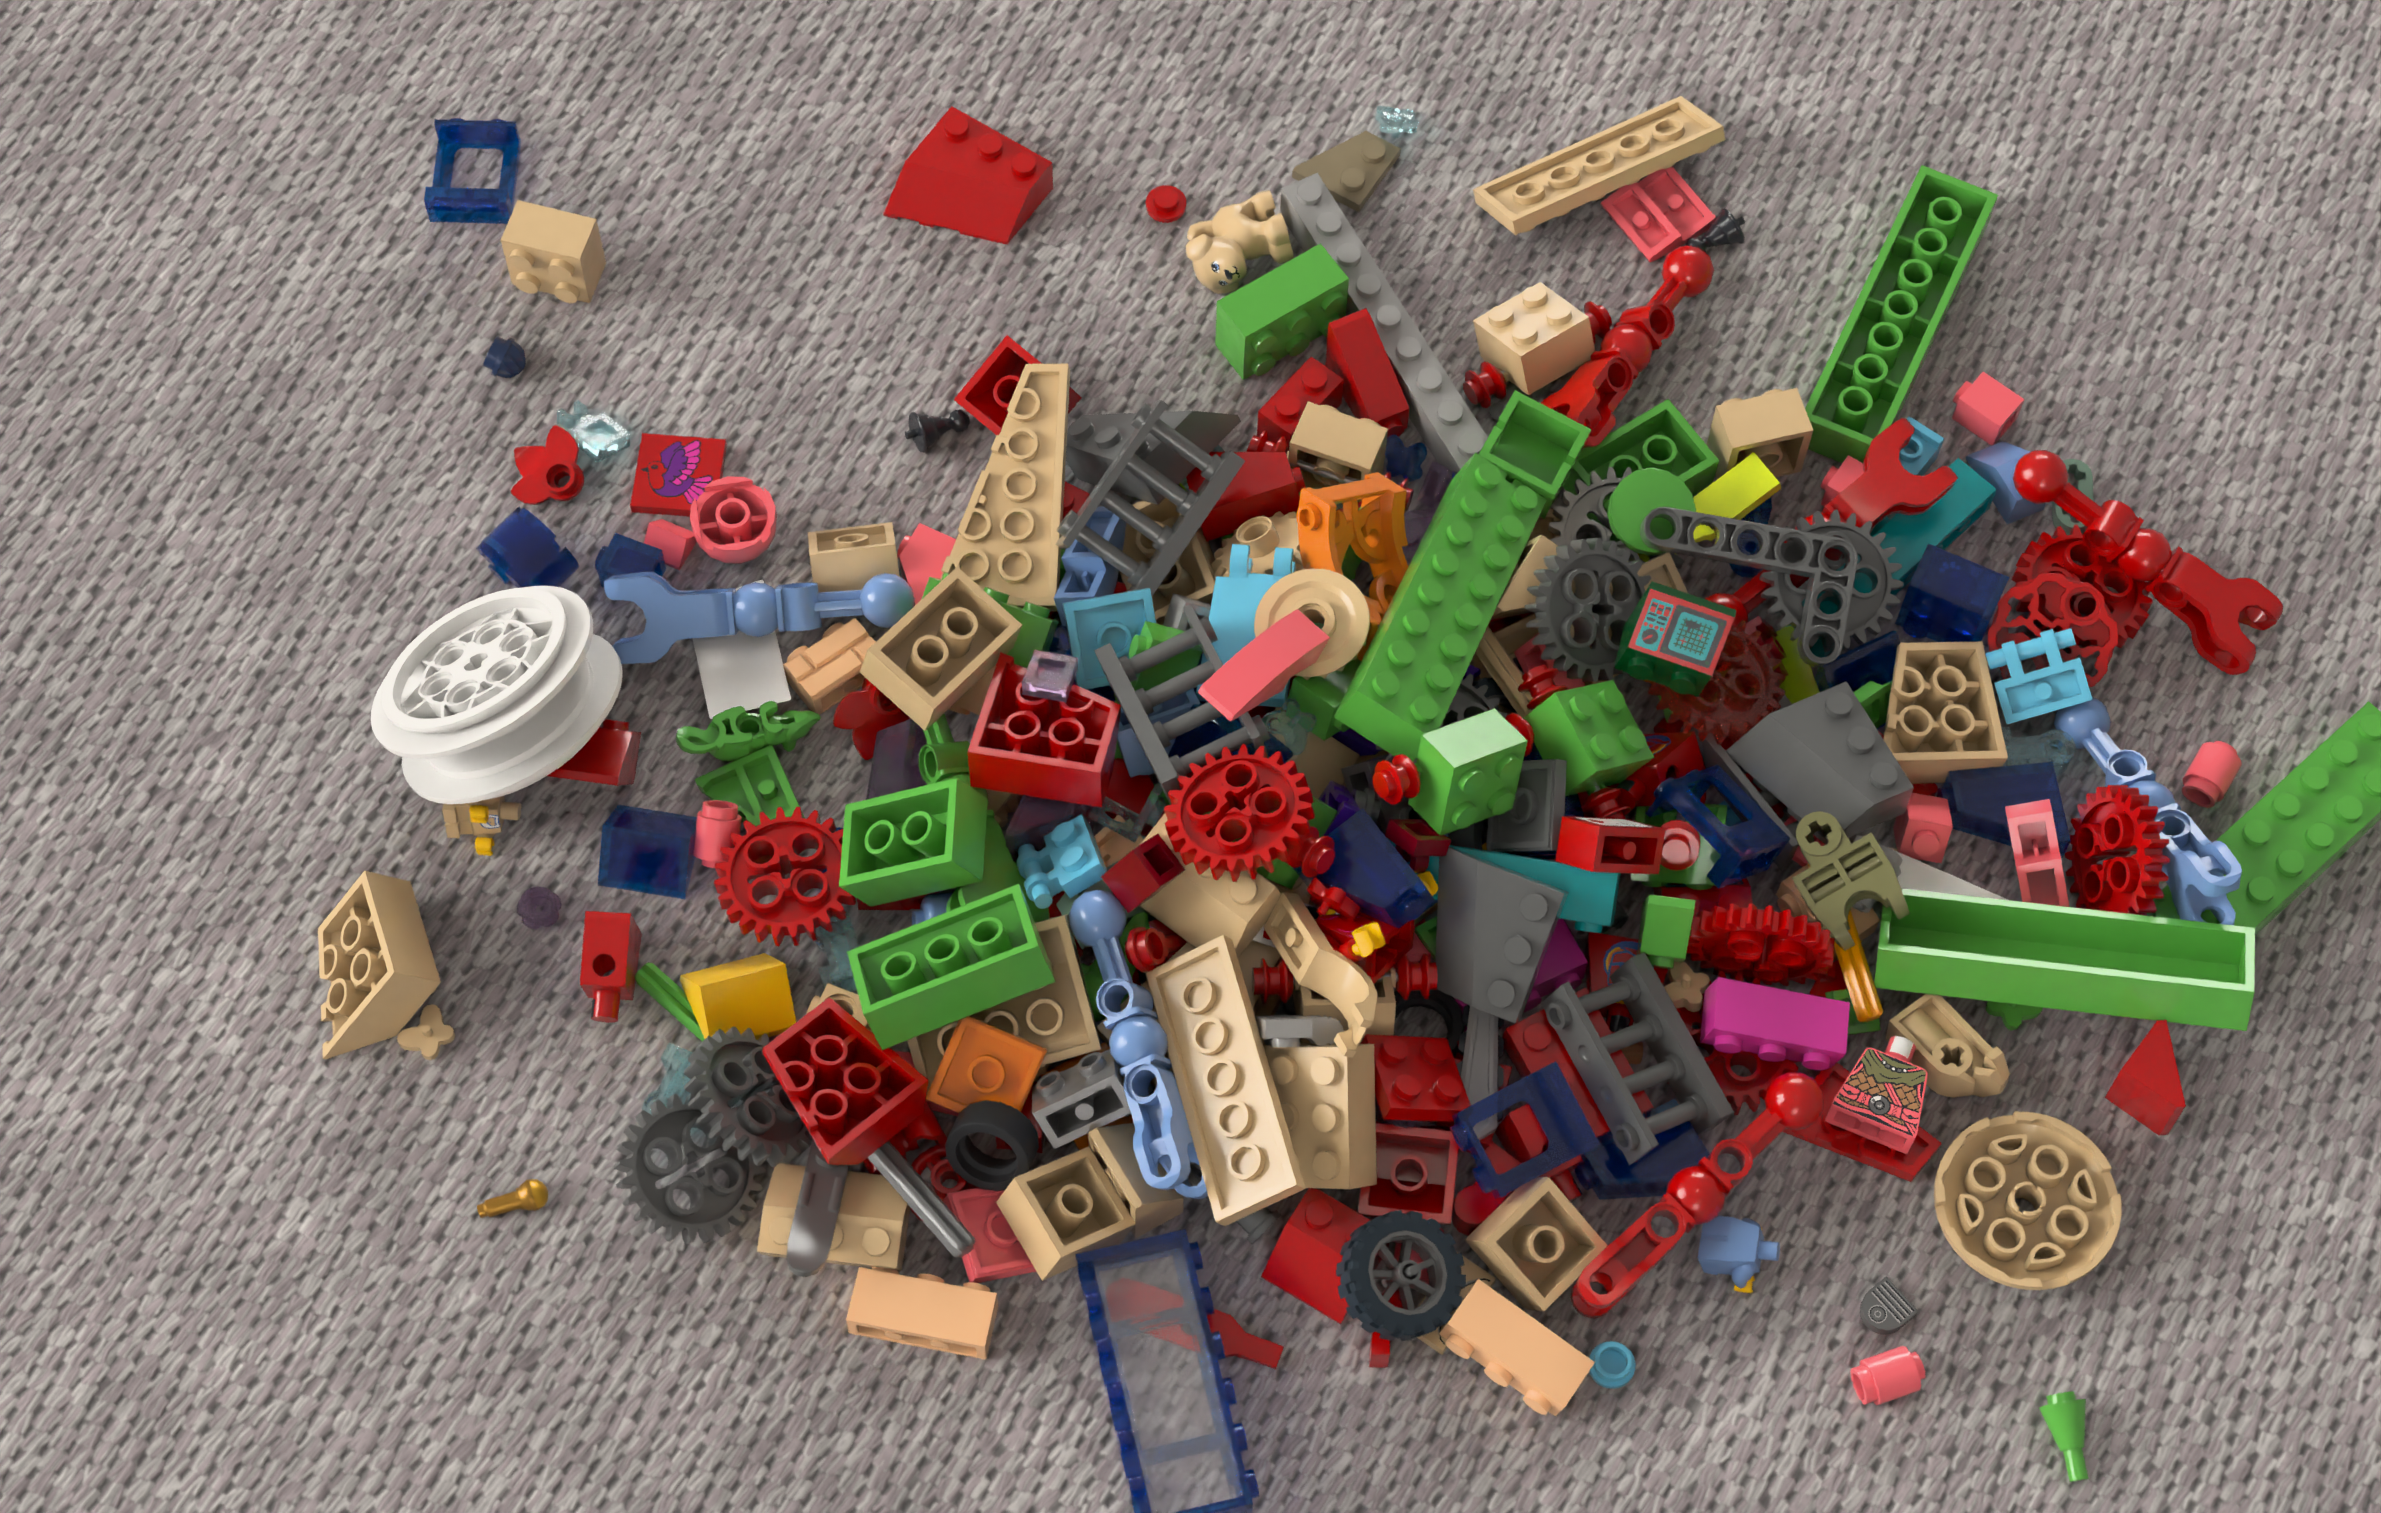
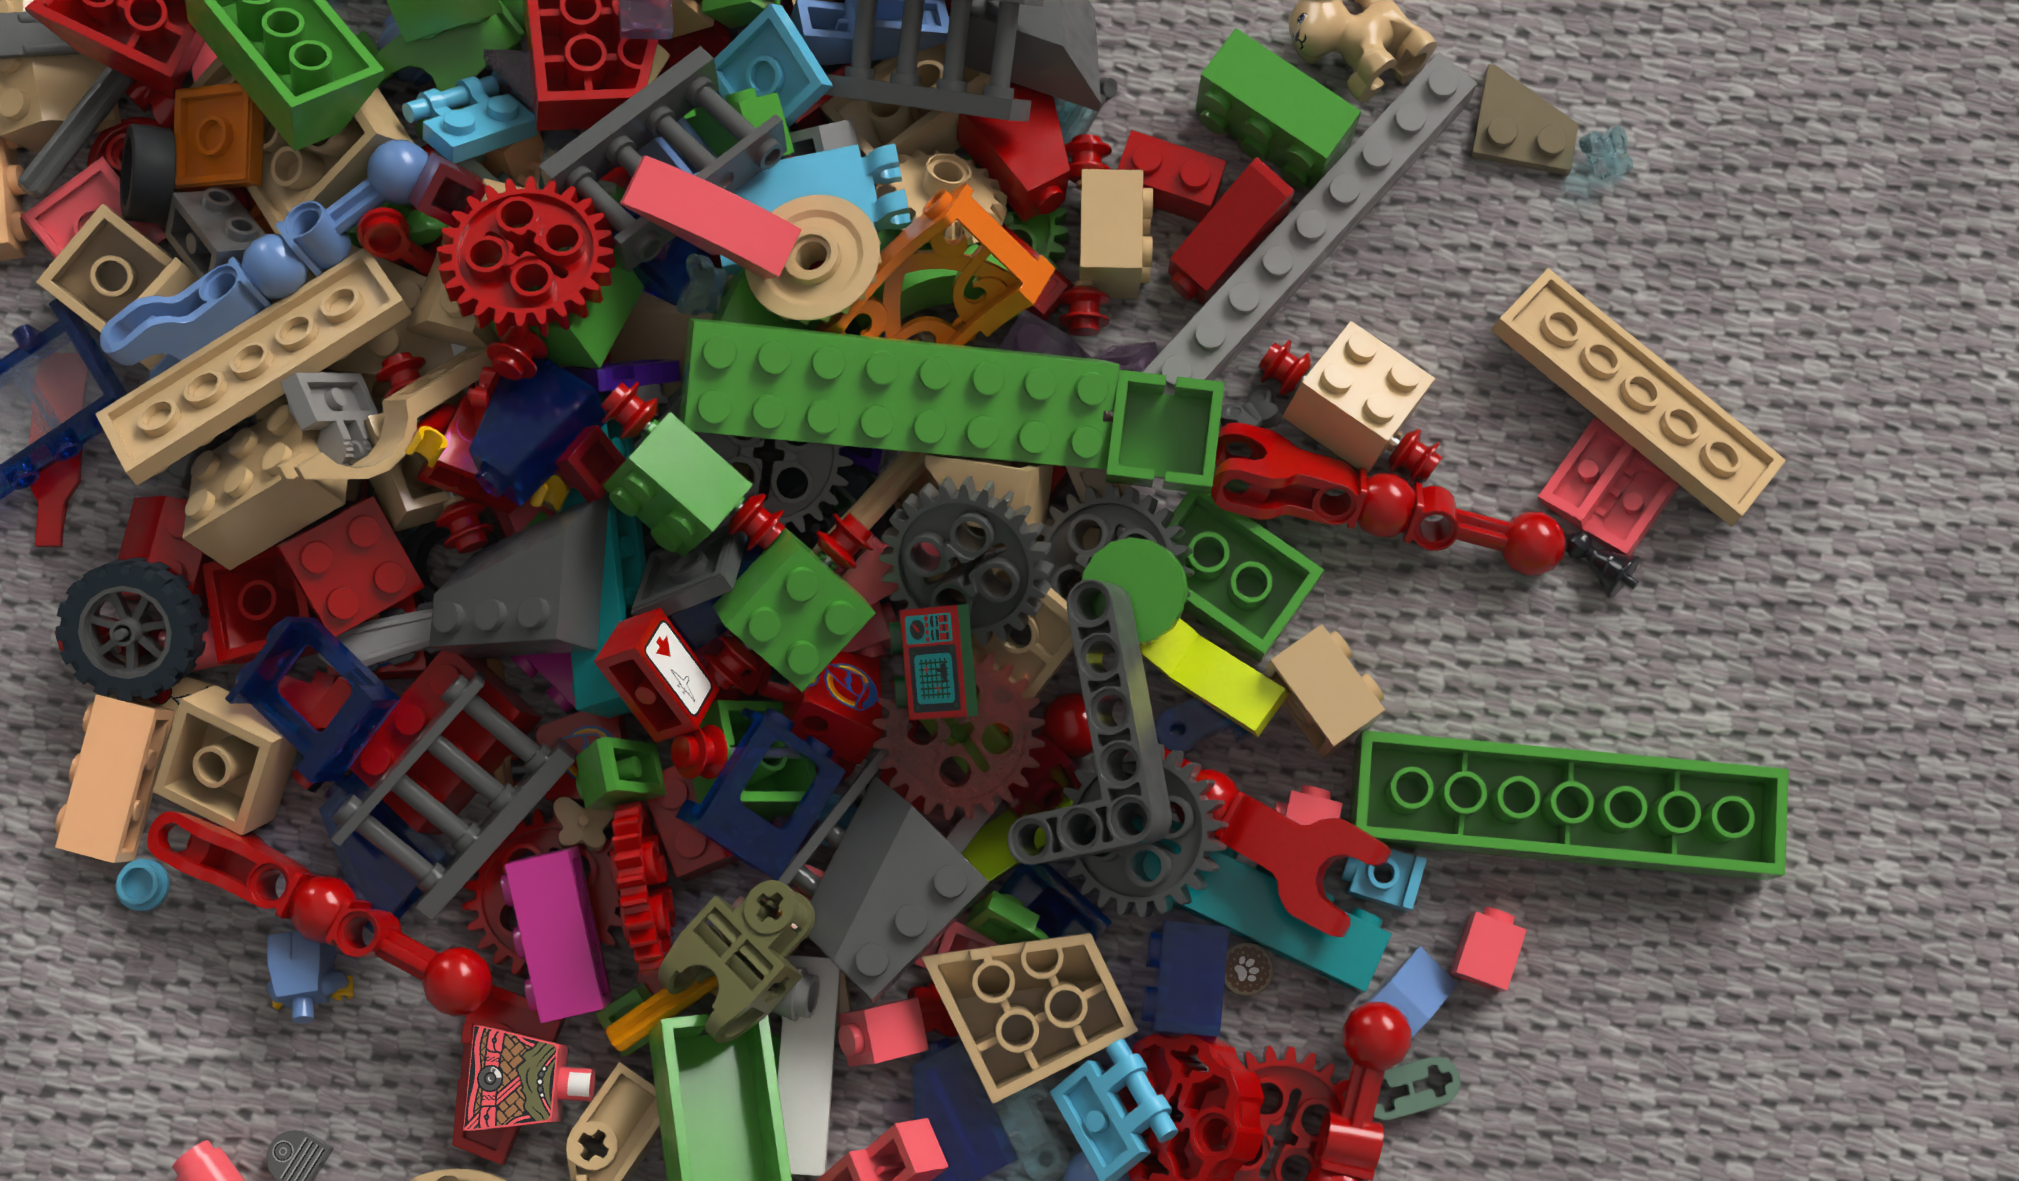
camera: 75 degrees right, 15 degrees up
clear blue piece [1385,435,1427,482] -> none

